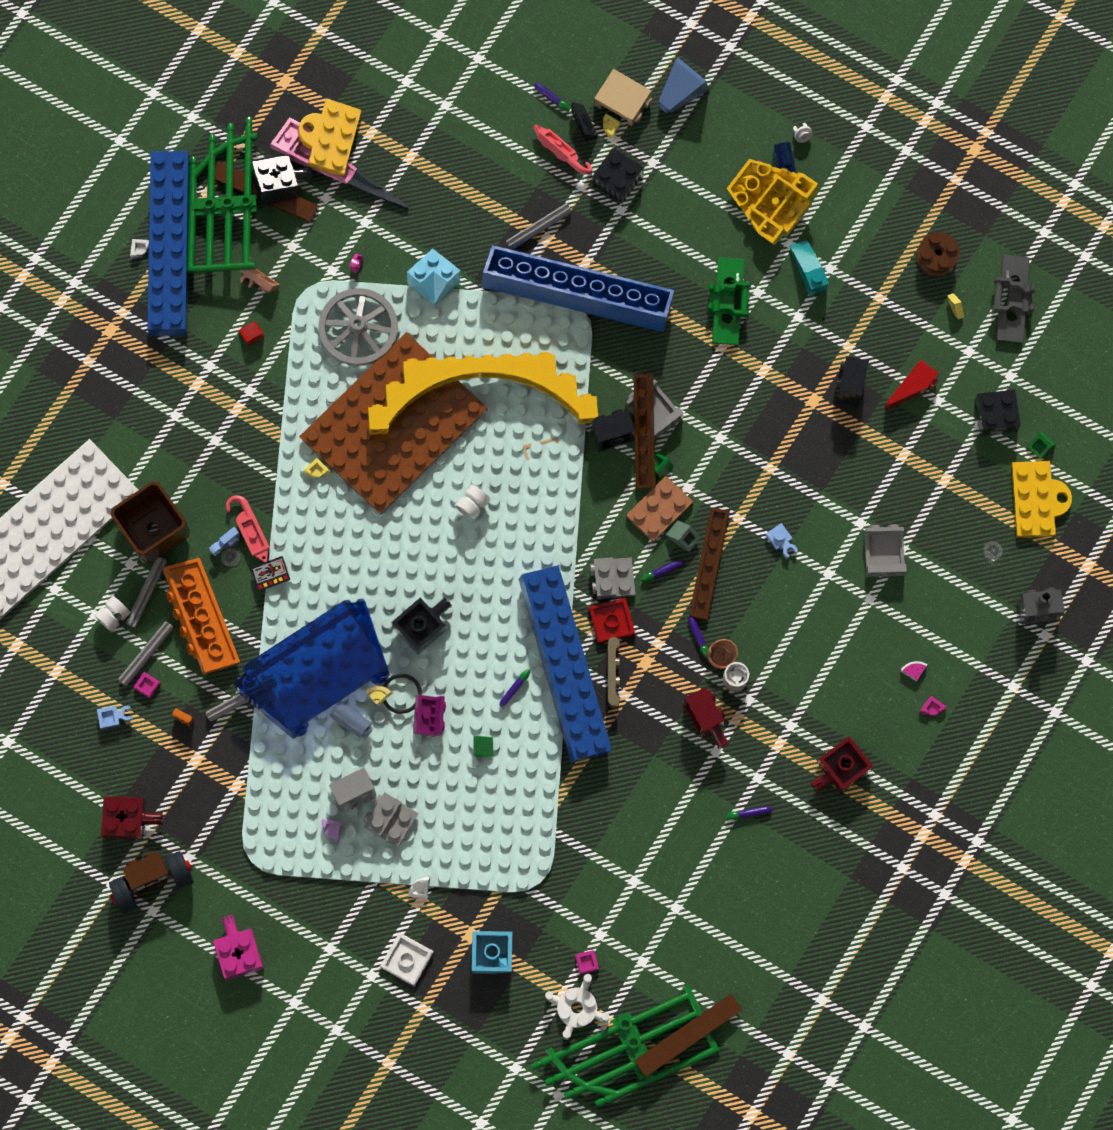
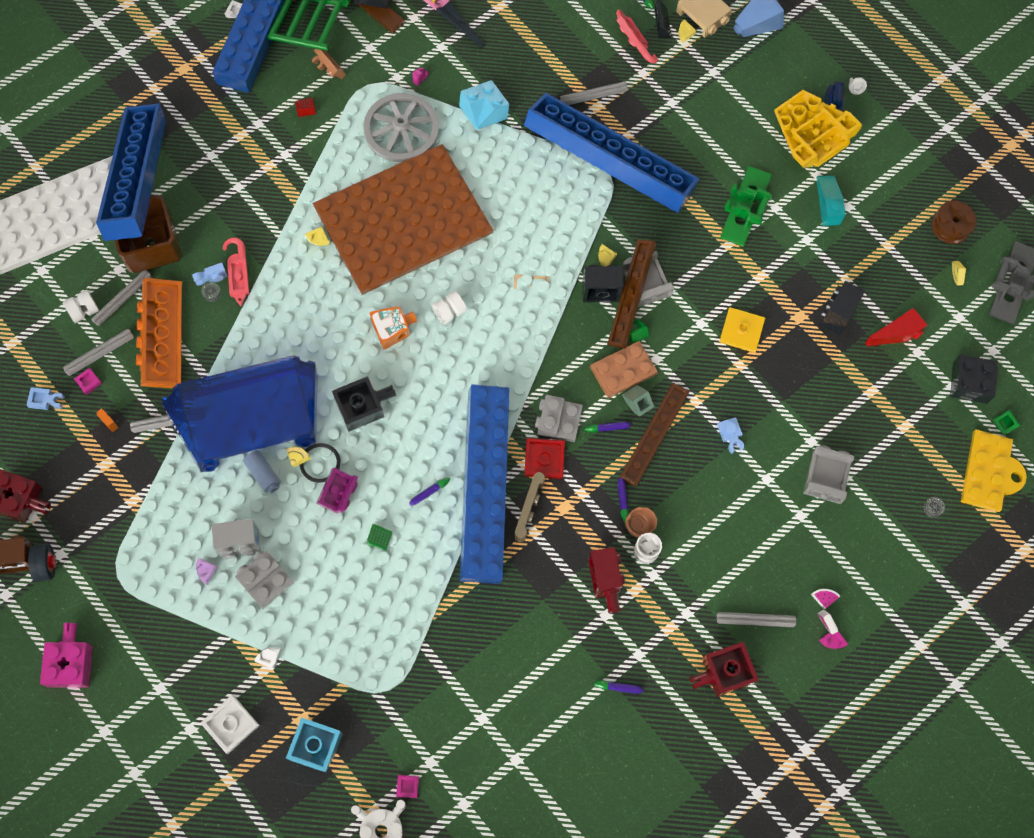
camera: 15 degrees right, 5 degrees down
piece [251,556,290,592] -> none
yellow arch [368,352,598,435] -> none
black brick [592,148,644,204] -> none
dark grey brick [1017,587,1065,625] -> none
none -> blue brick [96,103,166,241]
none -> torso [369,306,417,350]
none -> light yellow tile [598,244,617,266]
none -> light grey axle [716,612,796,627]
none -> yellow plate [719,307,765,353]
none -> white tile [817,610,838,634]

